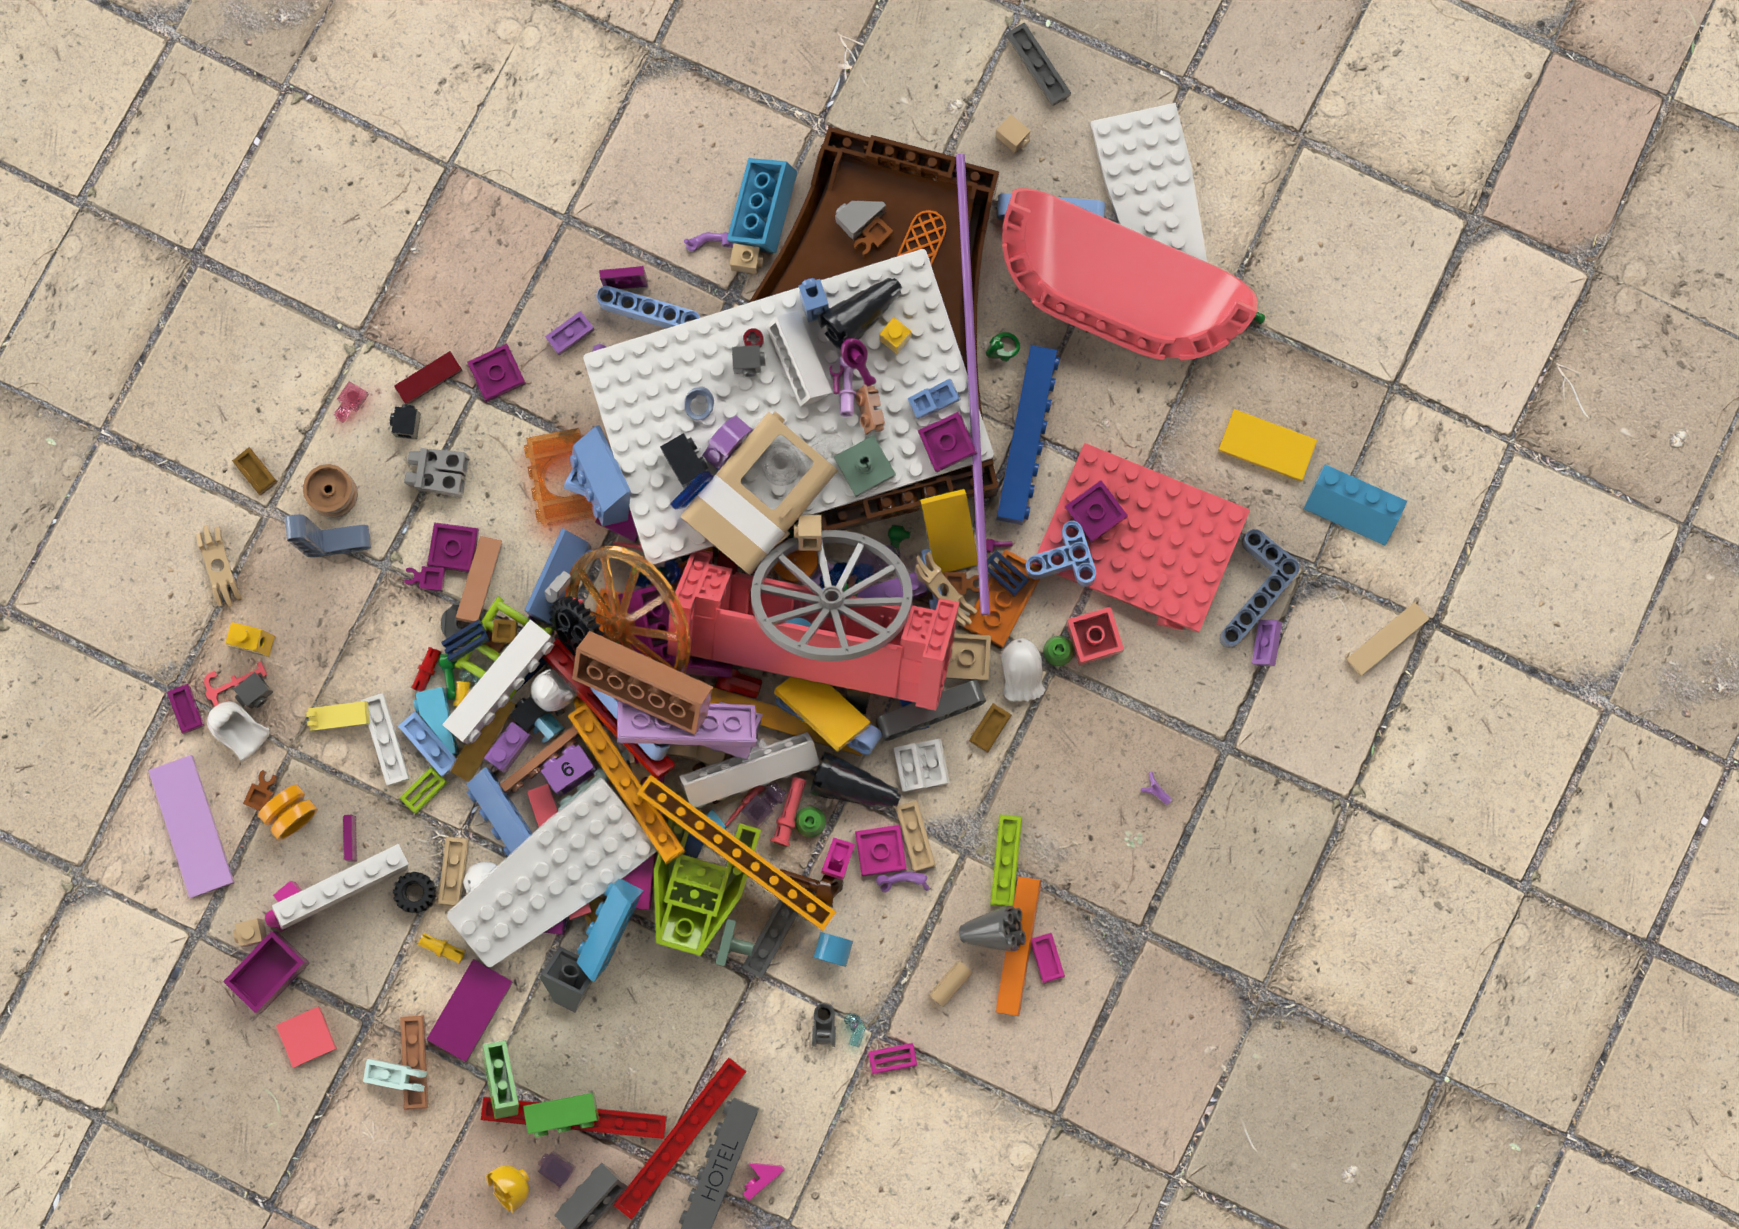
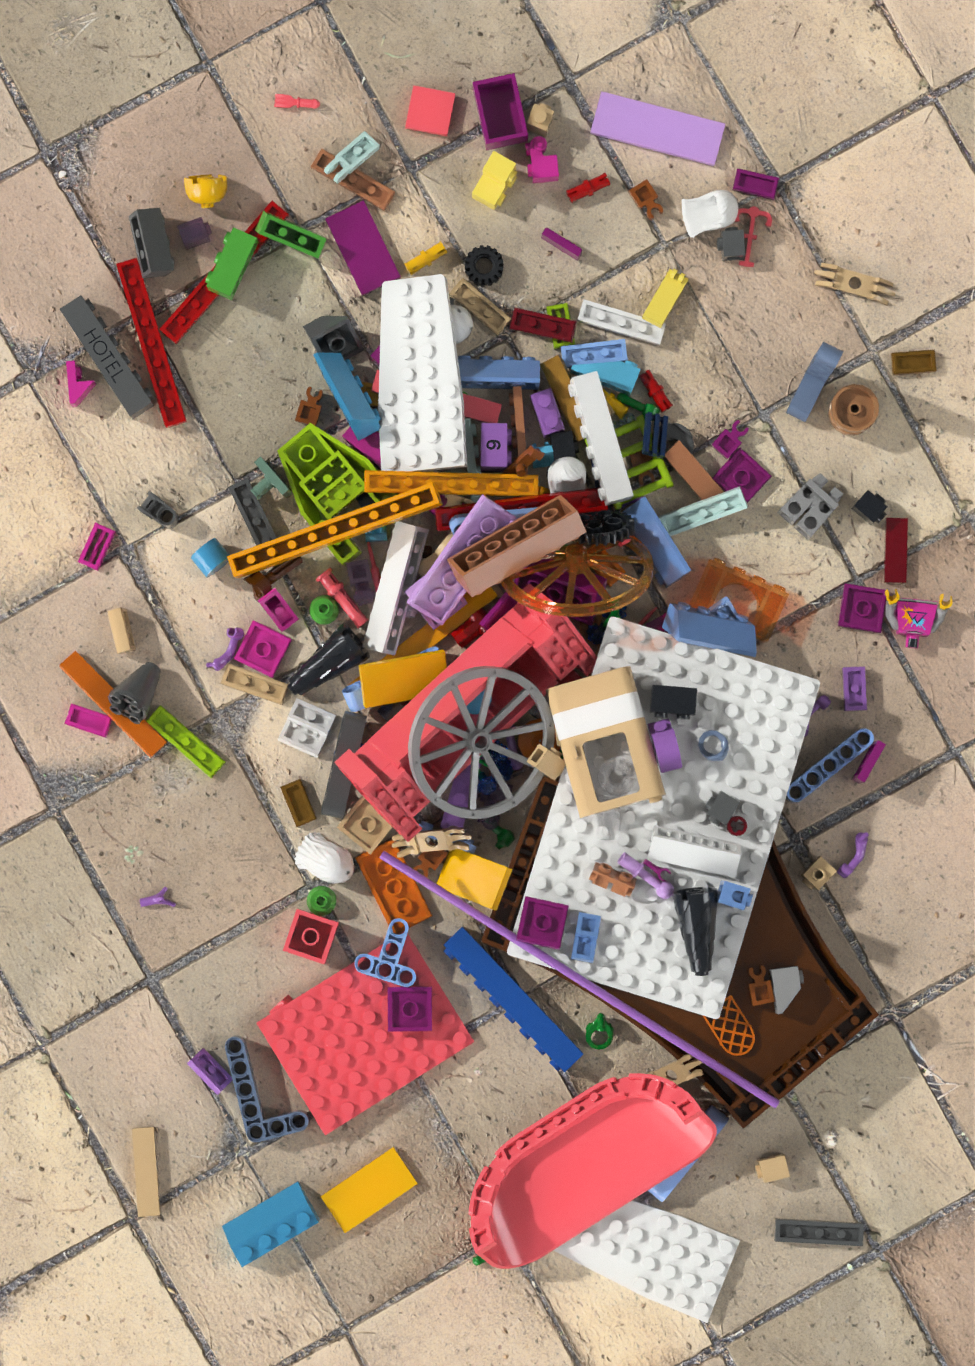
camera: 120 degrees right, 5 degrees up
yellow torso [225,622,275,657] -> none
light orange wheel [258,784,318,841] -> none
white brick [272,844,409,930] -> none
clear pink plate [334,381,369,423] -> none
pearl gold plate [492,619,518,643] -> none
light grey slope [544,571,571,603] -> none
clear blue tile [670,471,714,510] -> none
dark azure slope [727,158,798,254] -> none
sand green tile [834,435,896,497] -> none
magenta piece [841,338,877,387] -> none
clear light blue arm [844,1013,865,1047] -> none
yellow brick [879,317,911,354] -> none
magenta hand [986,538,1013,553] -> none
dark blue tile [987,550,1030,597] -> none
none -> coral piece [274,94,320,109]
none -> dark orange plate [295,387,323,426]
none -> light yellow brick [472,151,517,210]
none -> dark orange piece [502,445,545,477]
none -> dark red tile [509,307,577,343]
none -> red pin [566,173,610,203]
none -> tan piece [648,1054,703,1085]
none -> light aqua plate [659,486,748,536]
none -> torso [885,589,953,649]

